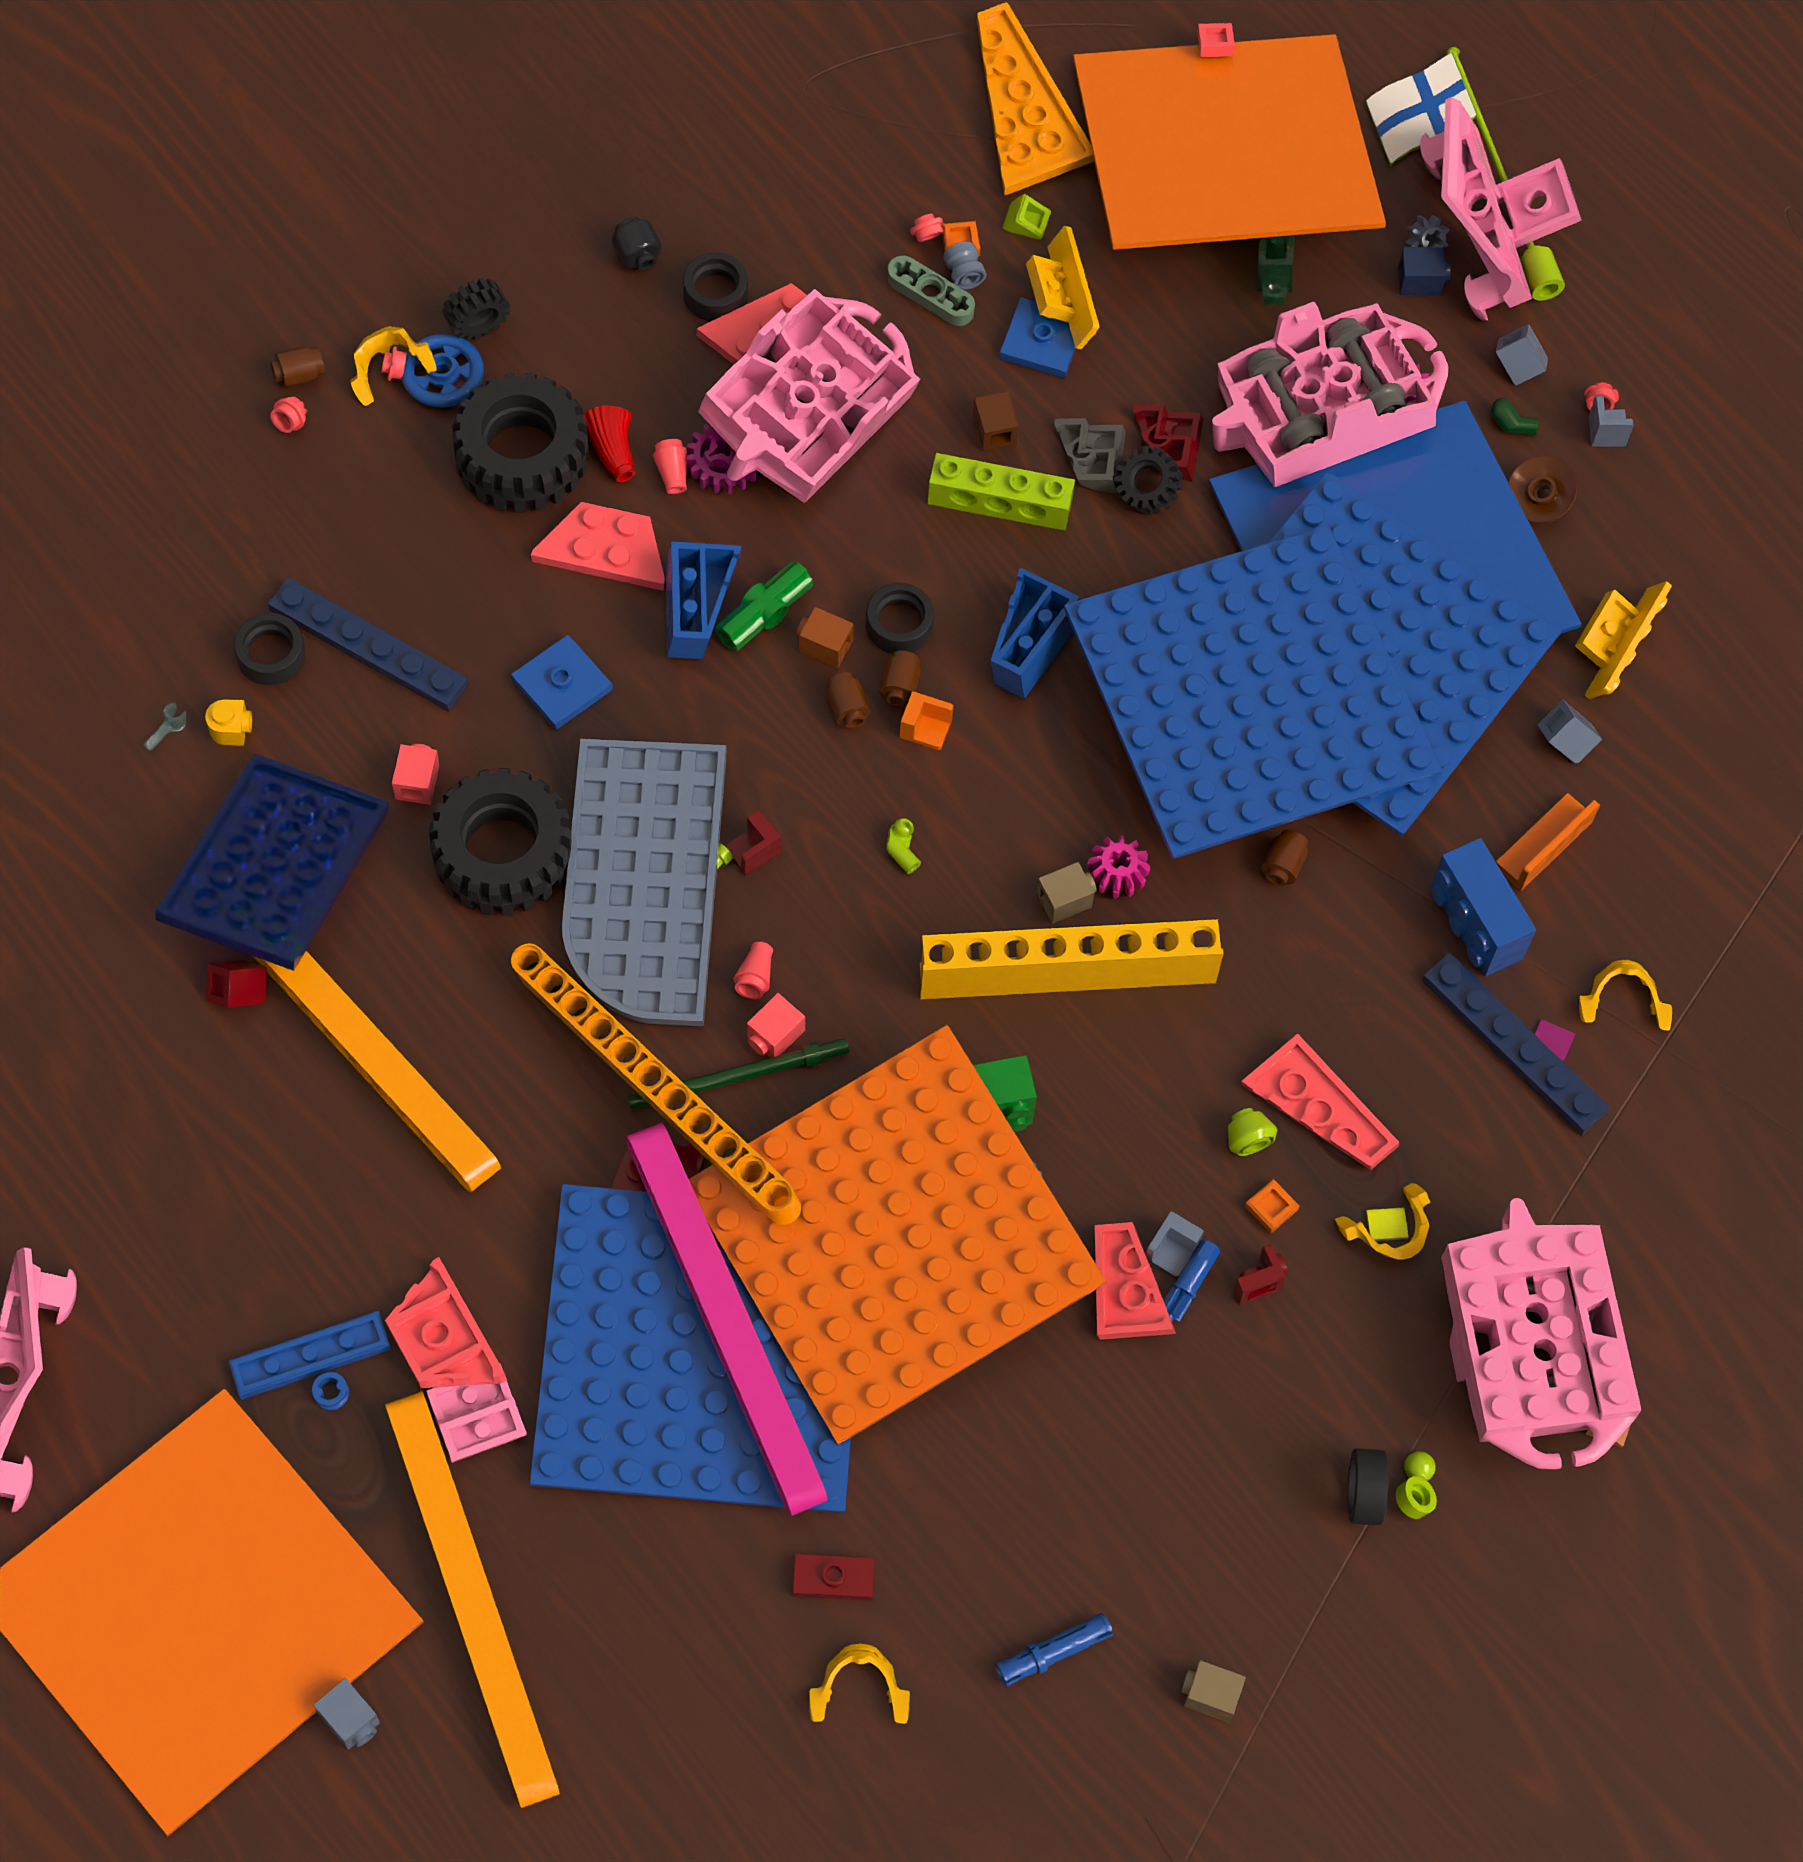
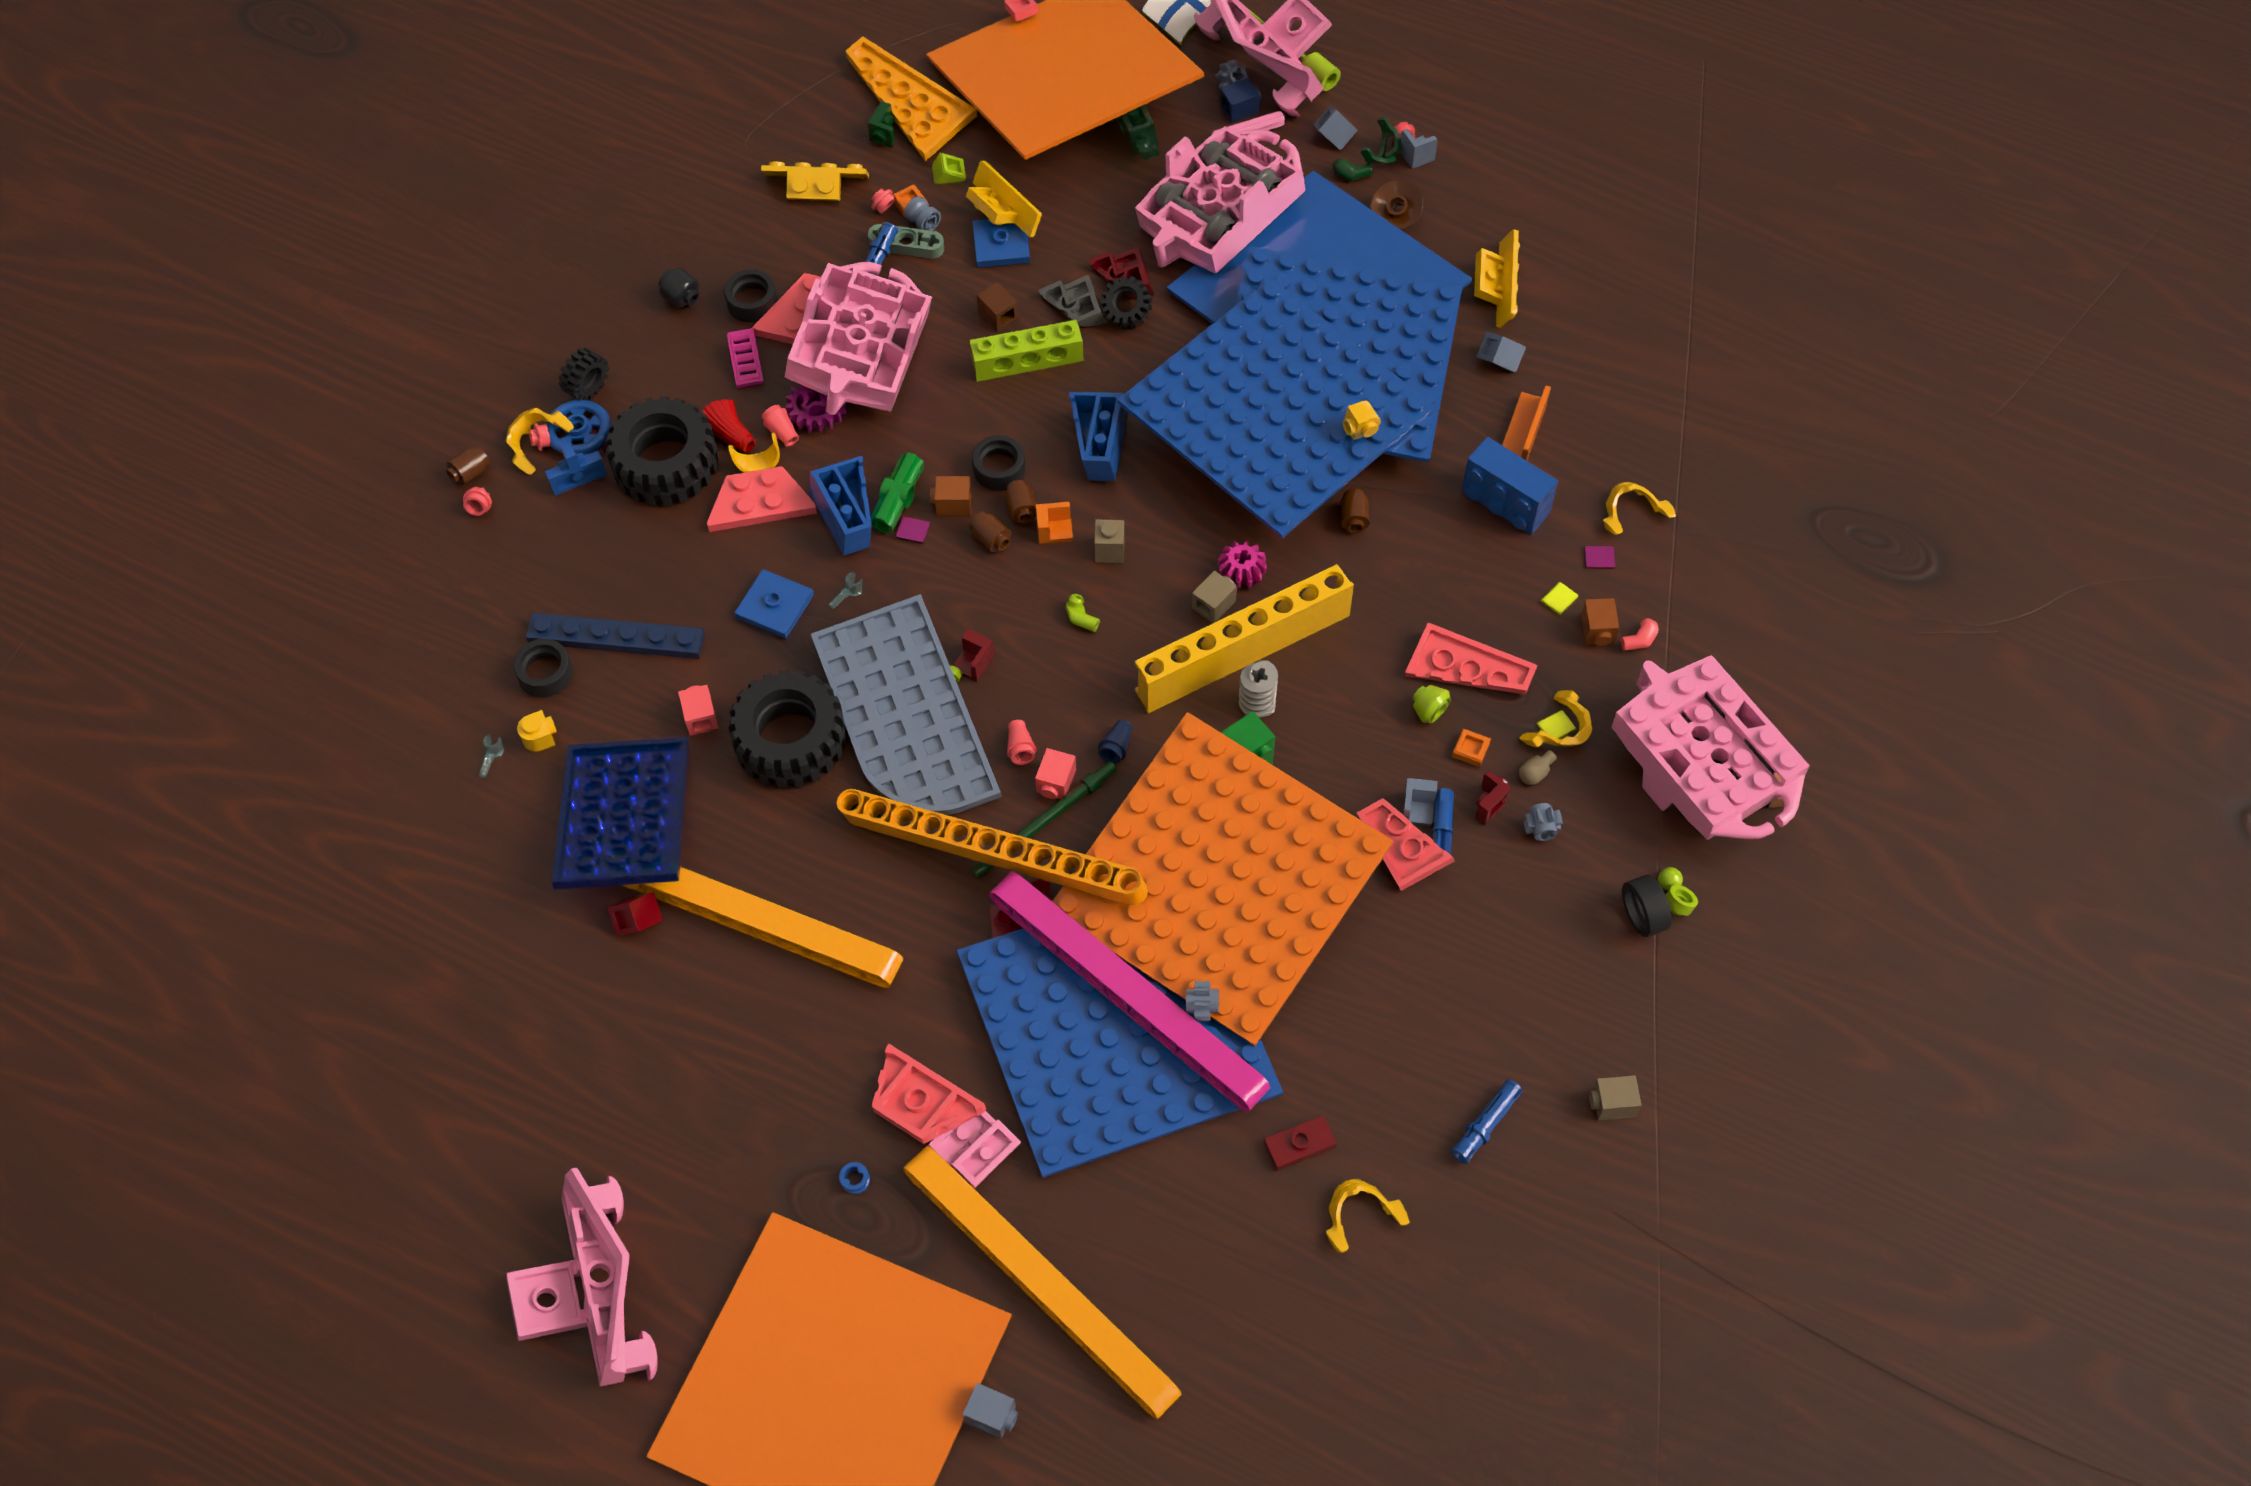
camera: 20 degrees left, 5 degrees down
blue tile [228,1311,391,1400] -> none
dark blue plate [1422,953,1610,1136] -> none
none -> blue hinge [545,442,607,495]
none -> dark pink slope [727,329,764,388]
none -> yellow helmet [728,432,780,473]
none -> yellow bracket [761,161,869,201]
none -> clear light blue hand [828,573,863,609]
none -> blue pin [865,222,898,275]
none -> dark green bracket [868,101,895,148]
none -> magenta piece [896,516,930,543]
none -> dark tan brick [1095,519,1125,563]
none -> dark blue cone [1098,719,1133,764]
none -> sand blue gear [1186,981,1219,1021]
none -> bright pink axle [1211,111,1285,136]
none -> light grey piece [1238,660,1278,717]
none -> yellow plate [1343,401,1381,440]
none -> dark green helmet [1360,117,1402,164]
none -> dark tan cylinder [1519,750,1557,785]
none -> sand blue gear [1523,803,1563,841]
none -> neon yellow piece [1540,582,1578,615]
none -> dark orange brick [1581,598,1619,646]
none -> coral arm [1620,618,1659,651]

